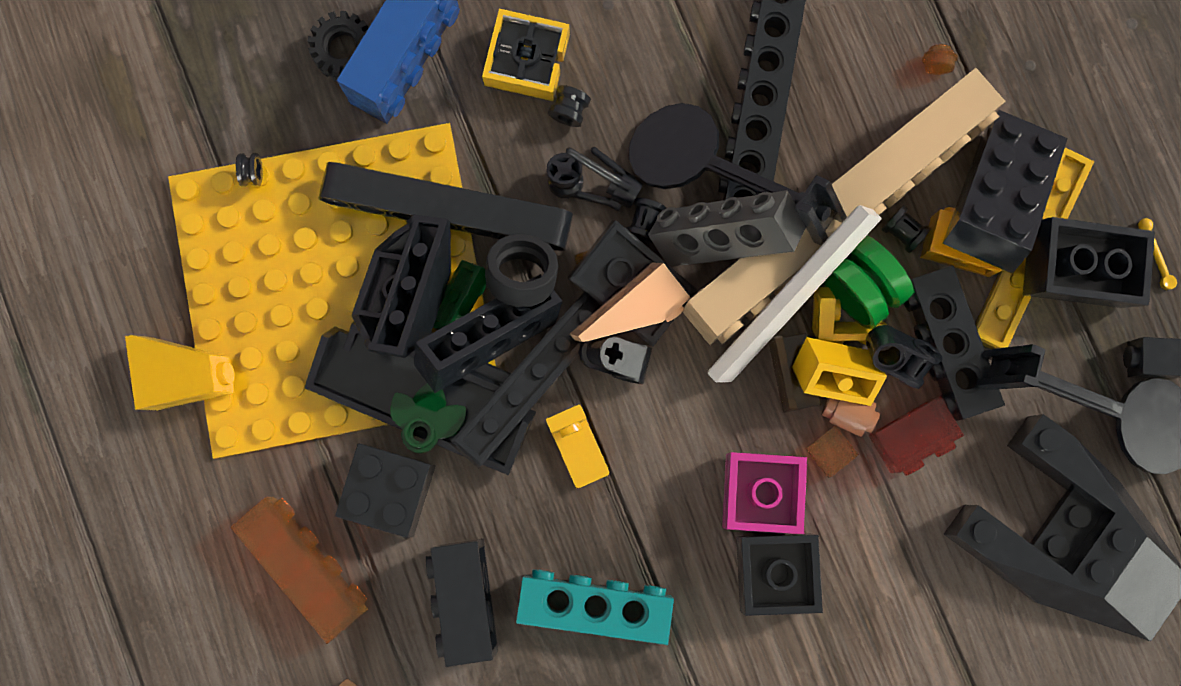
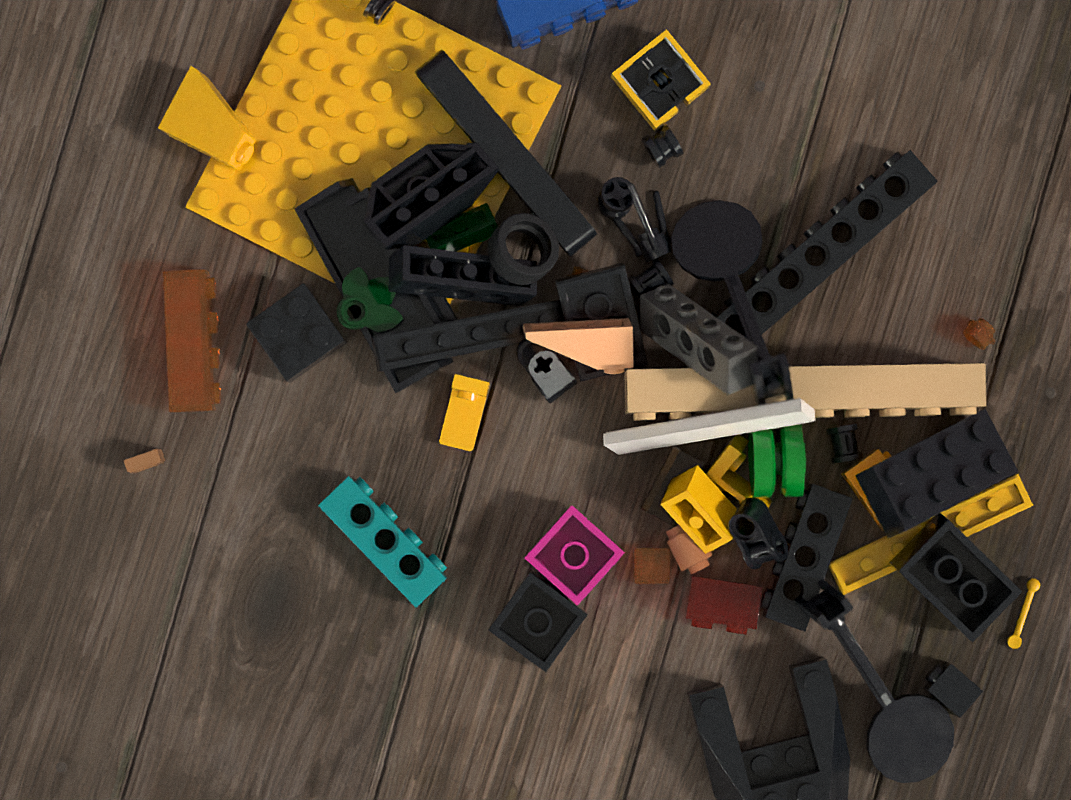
camera: 35 degrees right, 5 degrees up
black brick [426,538,498,667] -> none

